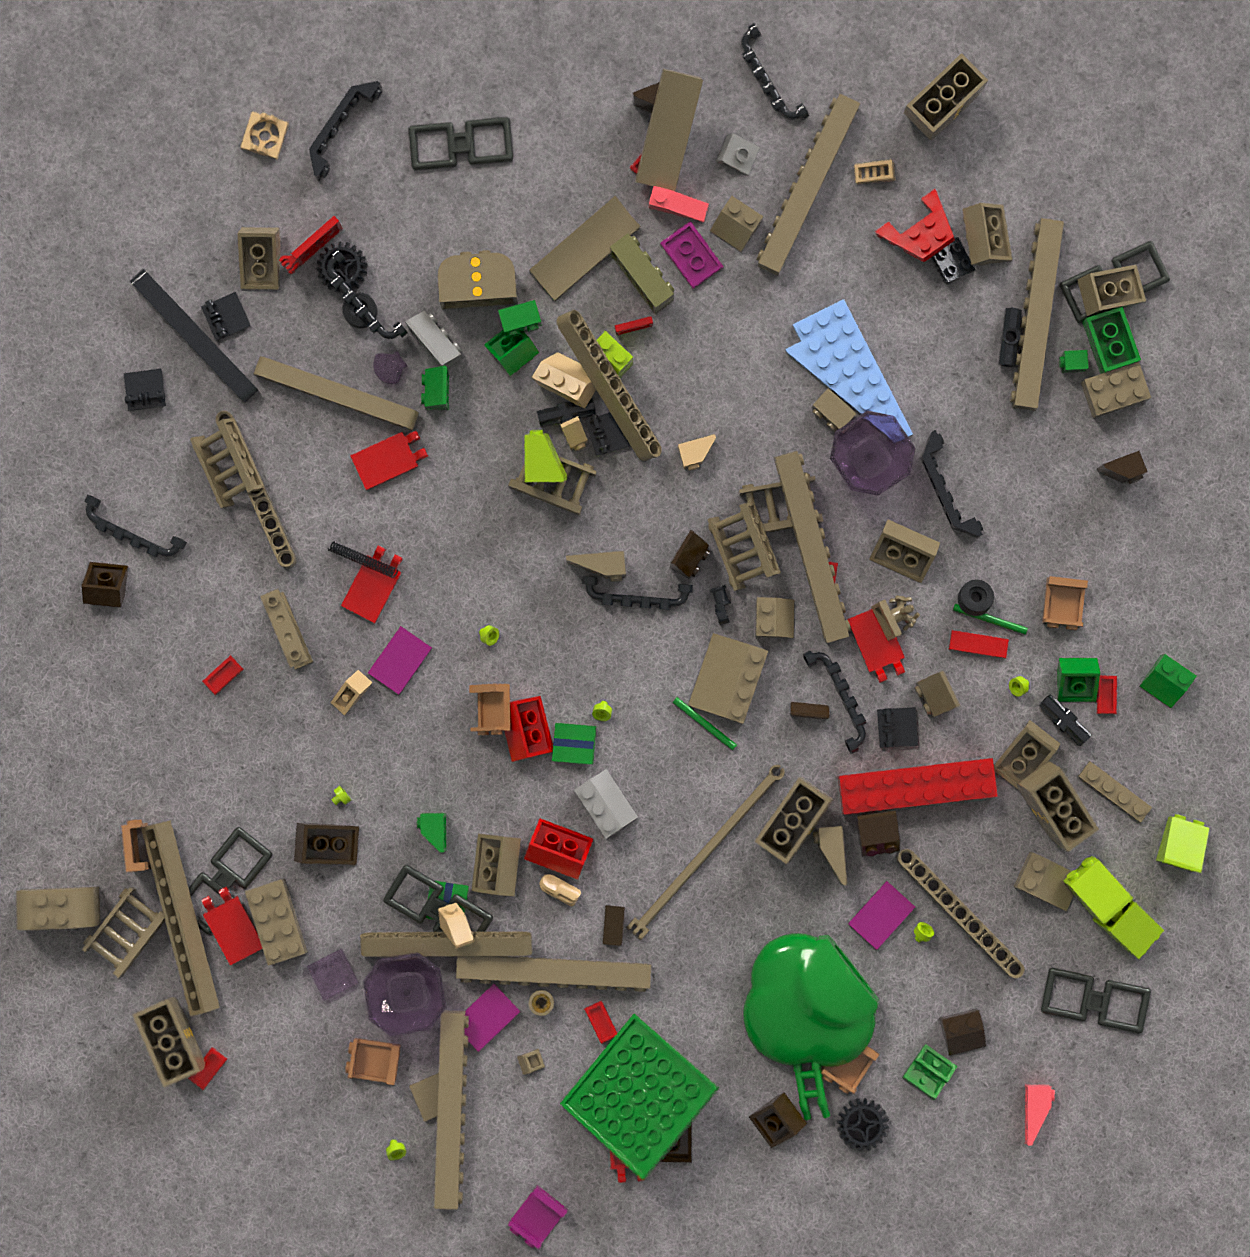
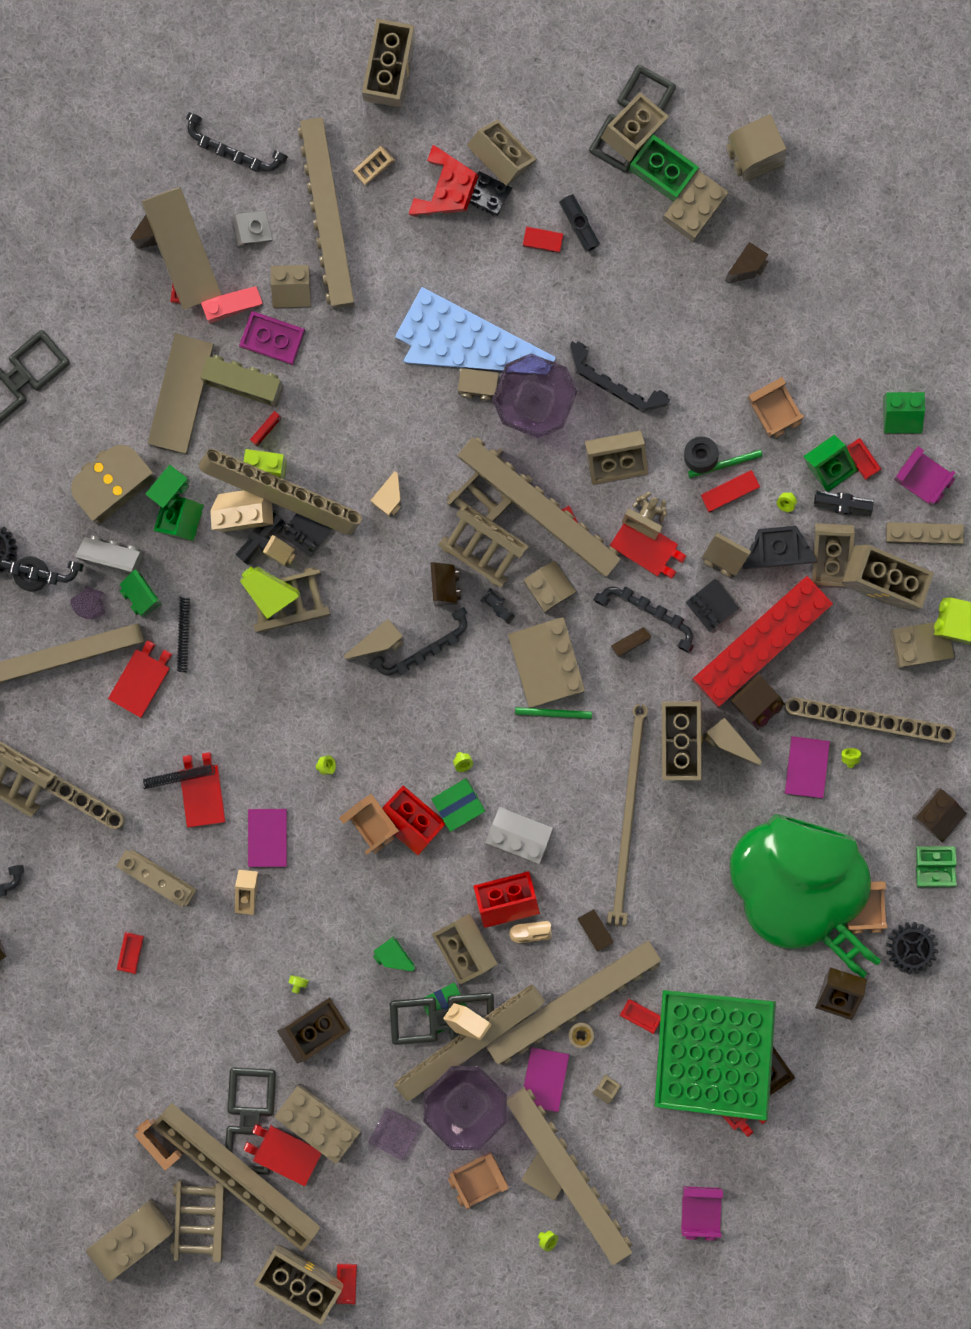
camera: 30 degrees left, 0 degrees up
dark tan brick [1010,218,1064,411] -> none
green brick [1059,350,1089,373] -> none
none -> black piece [177,596,190,673]
none -> red tile [523,226,563,253]
none -> dark tan brick [726,114,786,182]
none -> black wing [743,526,817,569]
none -> magenta panel [894,446,956,505]

